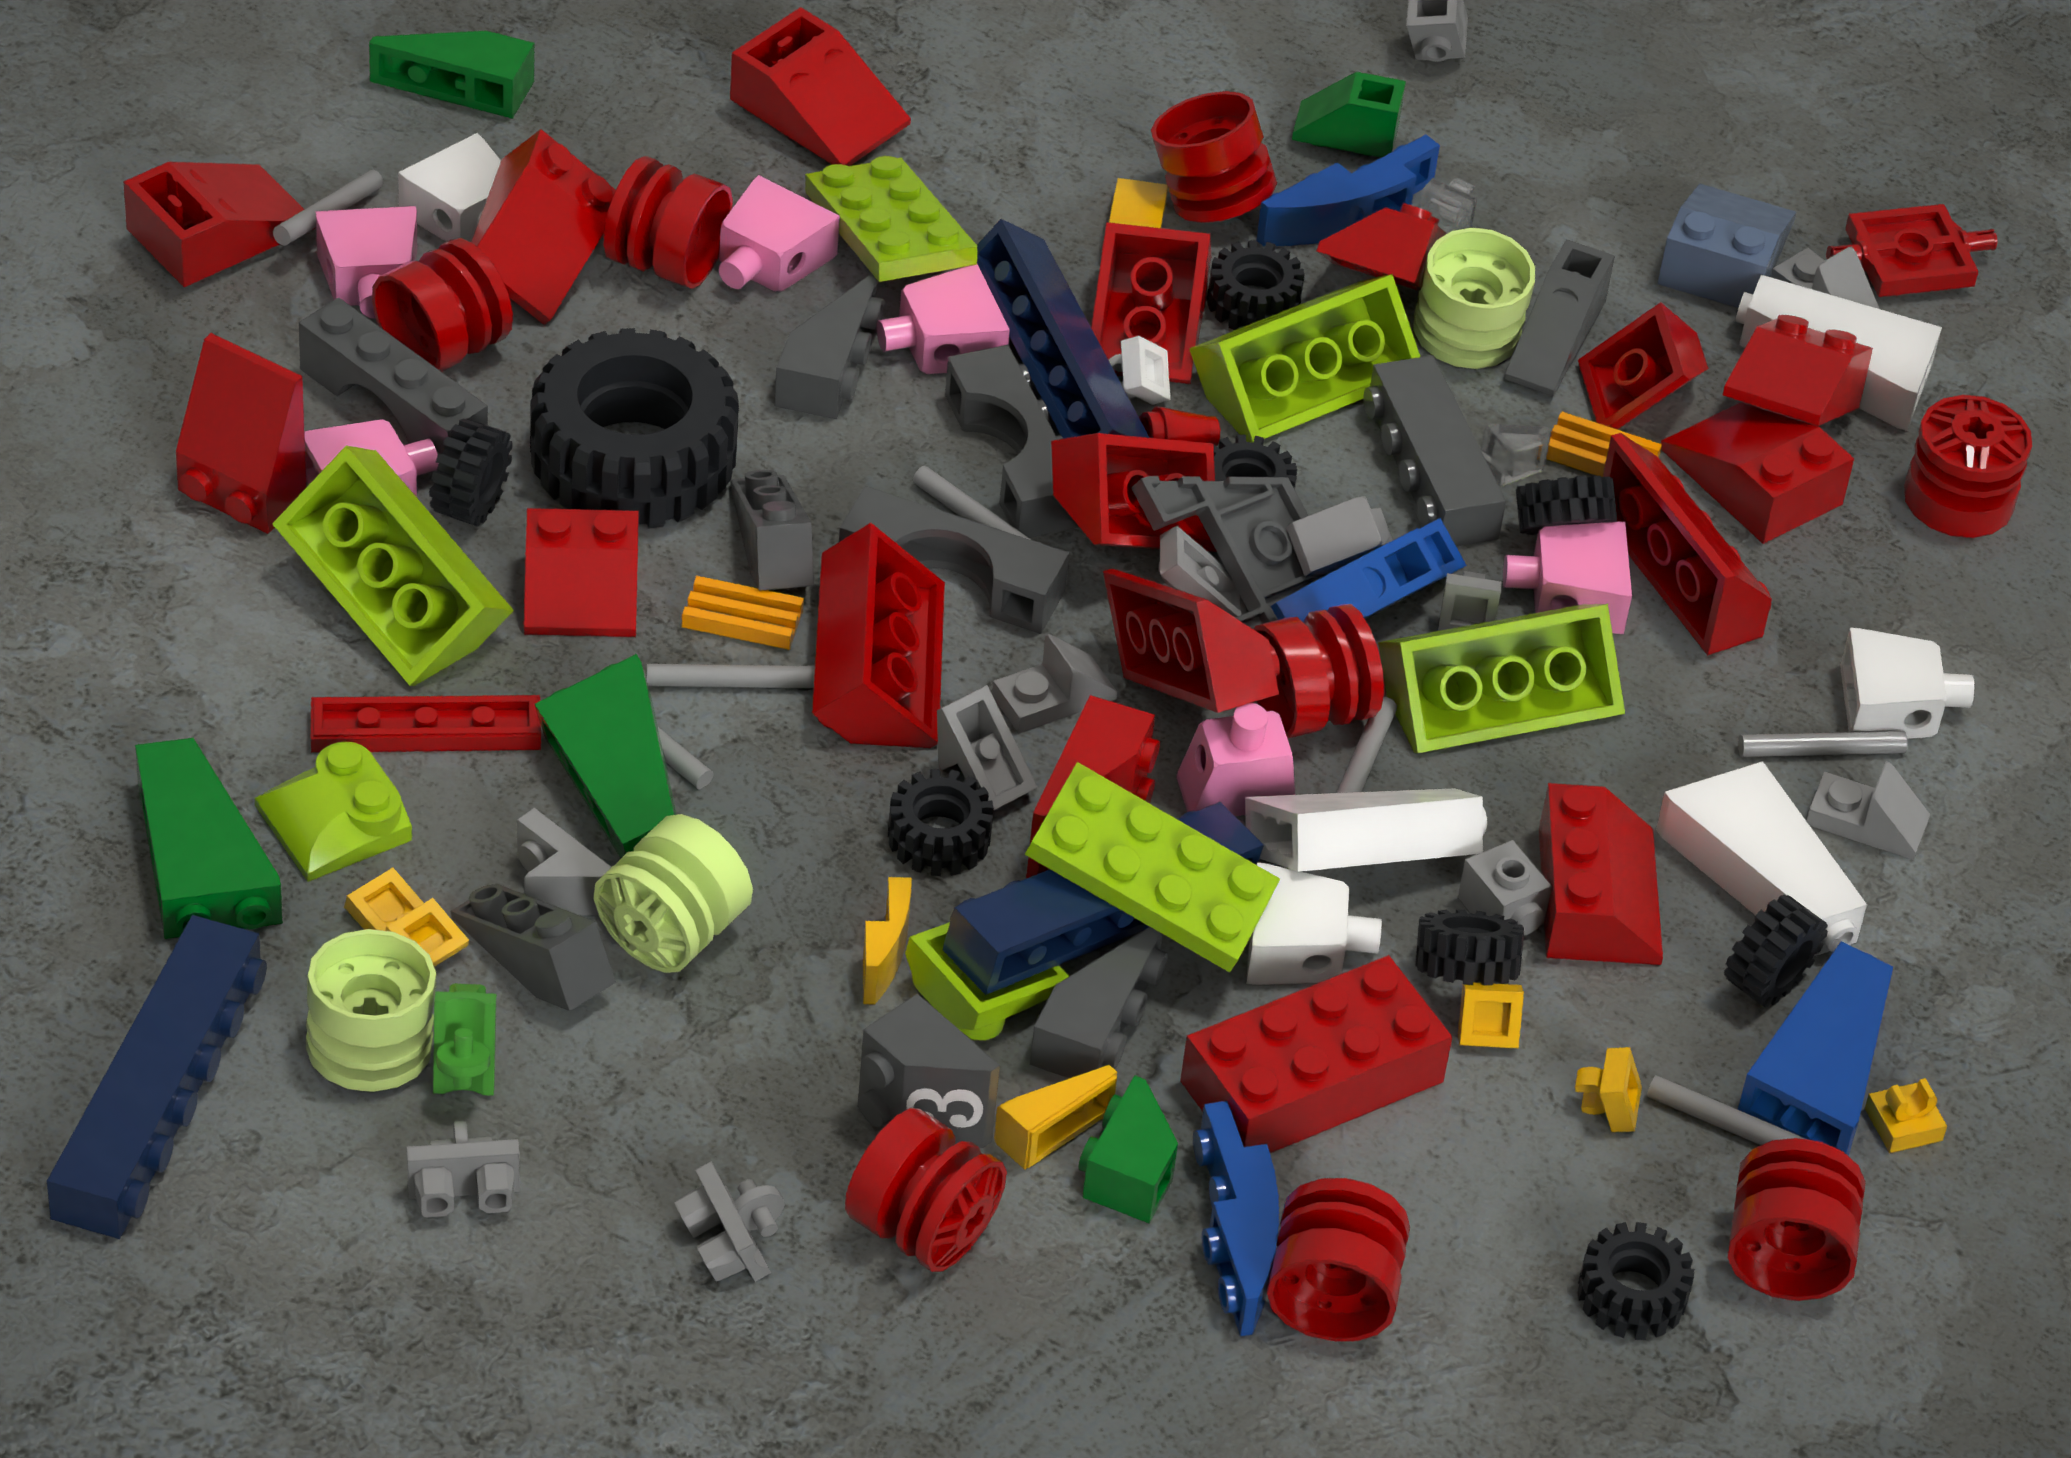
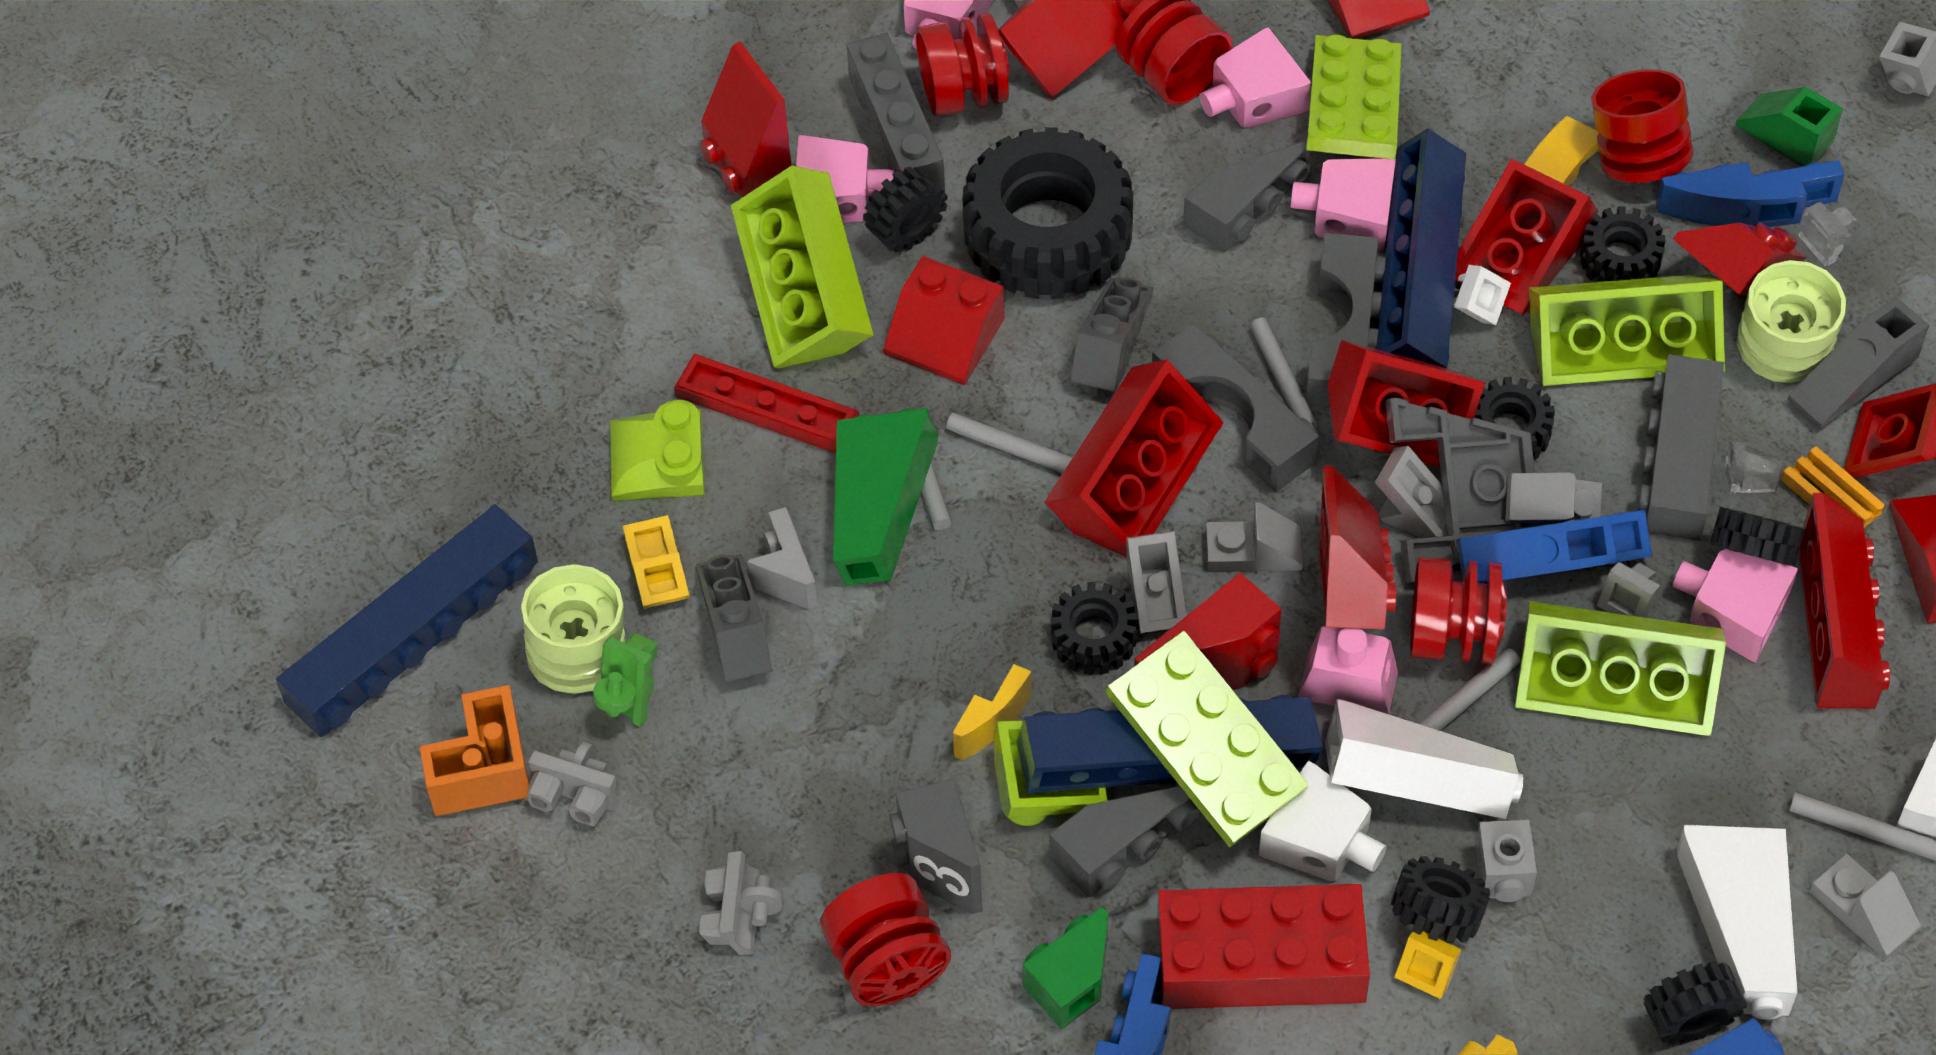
camera: 35 degrees right, 10 degrees up
green slope [135,738,283,939] -> none
yellowish green wheel [594,814,753,973] -> none
light orange tile [682,576,804,650] -> none
yellow slope [994,1065,1117,1170] -> none
red cone [1139,406,1220,446] -> none
red slope [1539,783,1663,965] -> none
none -> orange brick [420,685,530,817]

